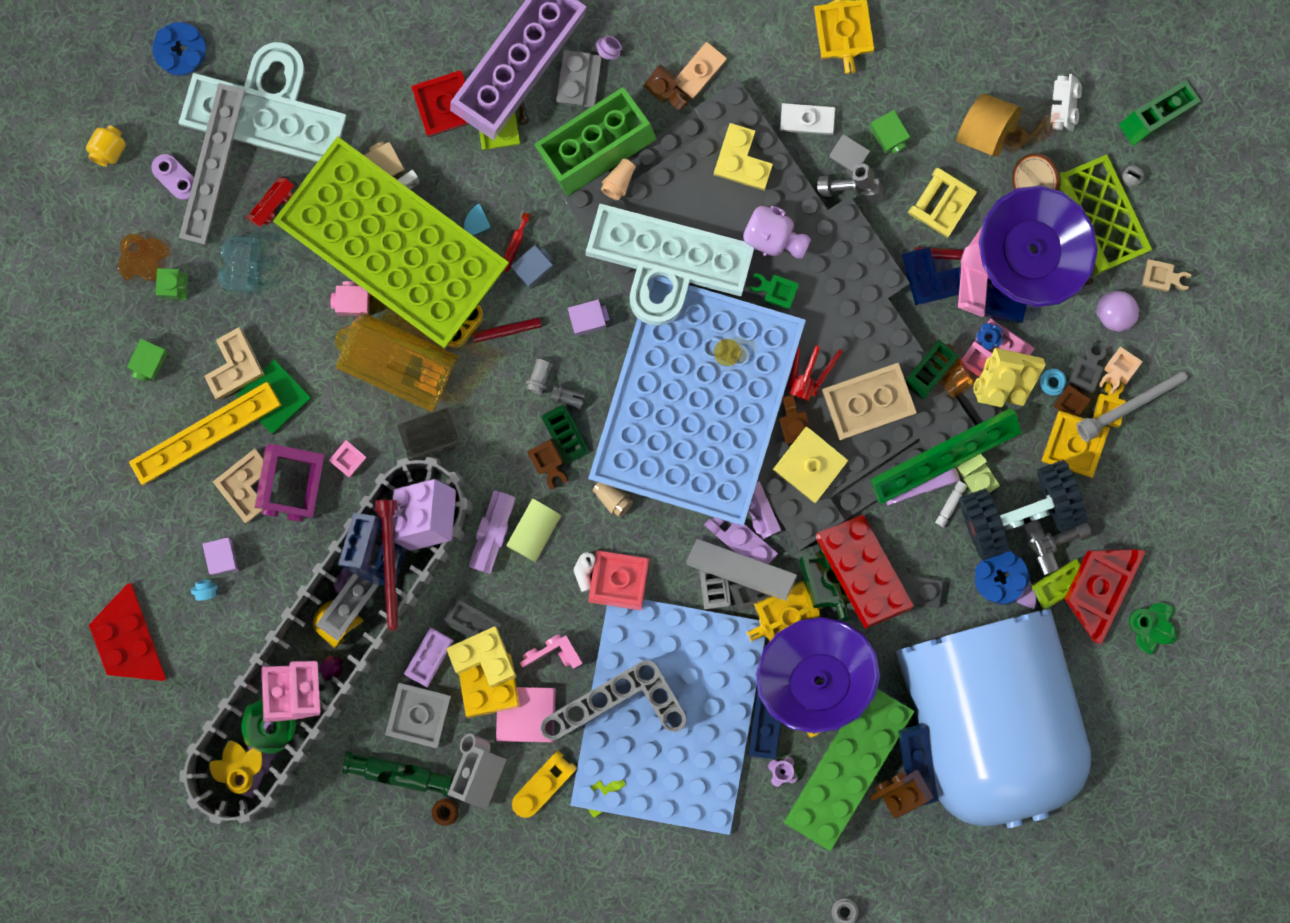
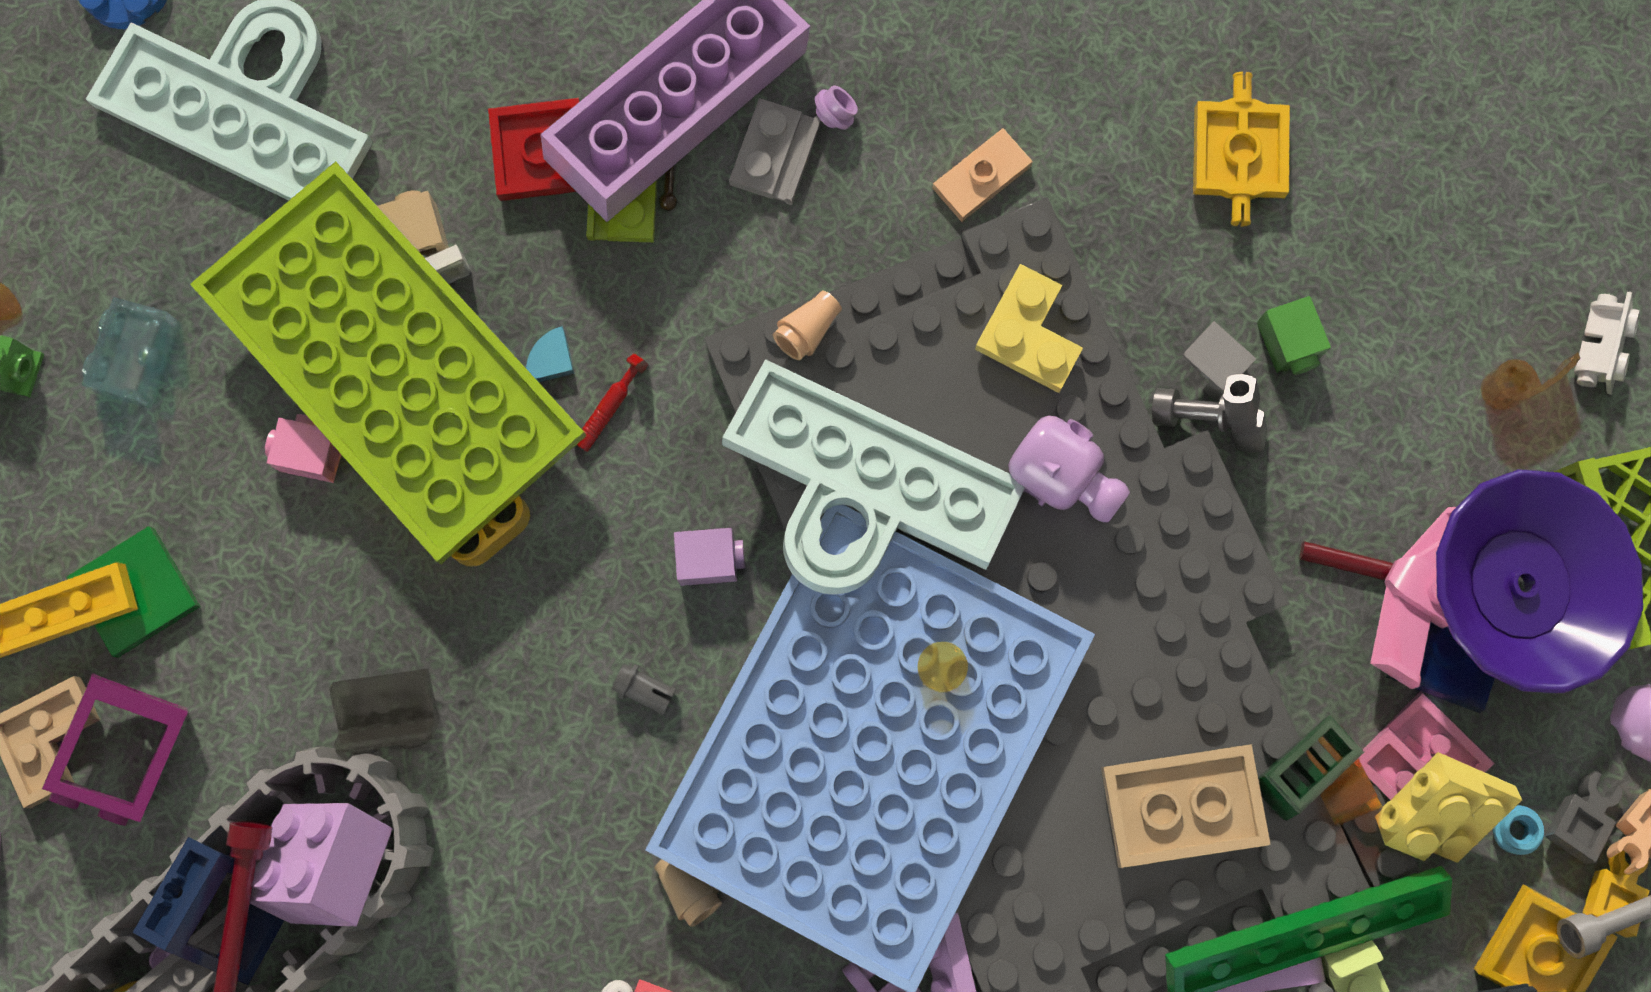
camera: 10 degrees right, 5 degrees down
lavender plate [151,154,194,200] -> none
light grey plate [179,83,246,245] -> none
tan plate [205,327,264,400] -> none
red plate [246,177,294,227] -> none
bright pink plate [329,440,367,478] -> none
clear yellow piece [335,312,459,412] -> none
lavender piece [469,490,516,574] -> none
dark red piece [472,317,542,343] -> none
yellowish green brick [506,499,561,562] -> none
sand blue brick [511,245,553,289] -> none
light grey pin [526,359,553,395] -> none
reddish brown plate [527,438,569,489] -> none
bright green brick [534,87,657,197] -> none
dark green slope [541,404,590,465] -> none
reddish brown plate [643,64,691,110] -> none
green plate [749,274,799,310] -> none
light yellow plate [773,427,848,503] -> none
reddish brown plate [779,395,810,445] -> none
white plate [780,103,835,135] -> none
red plant [788,345,843,401] -> none
clear blue plate [902,247,961,306] -> none
light yellow plate [908,168,977,238] -> none
pearl gold slope [956,93,1022,157] -> none
blue plate [977,323,1003,349] -> none
tan piece [1012,153,1061,190] -> none
reddish brown plate [1053,383,1091,416] -> none

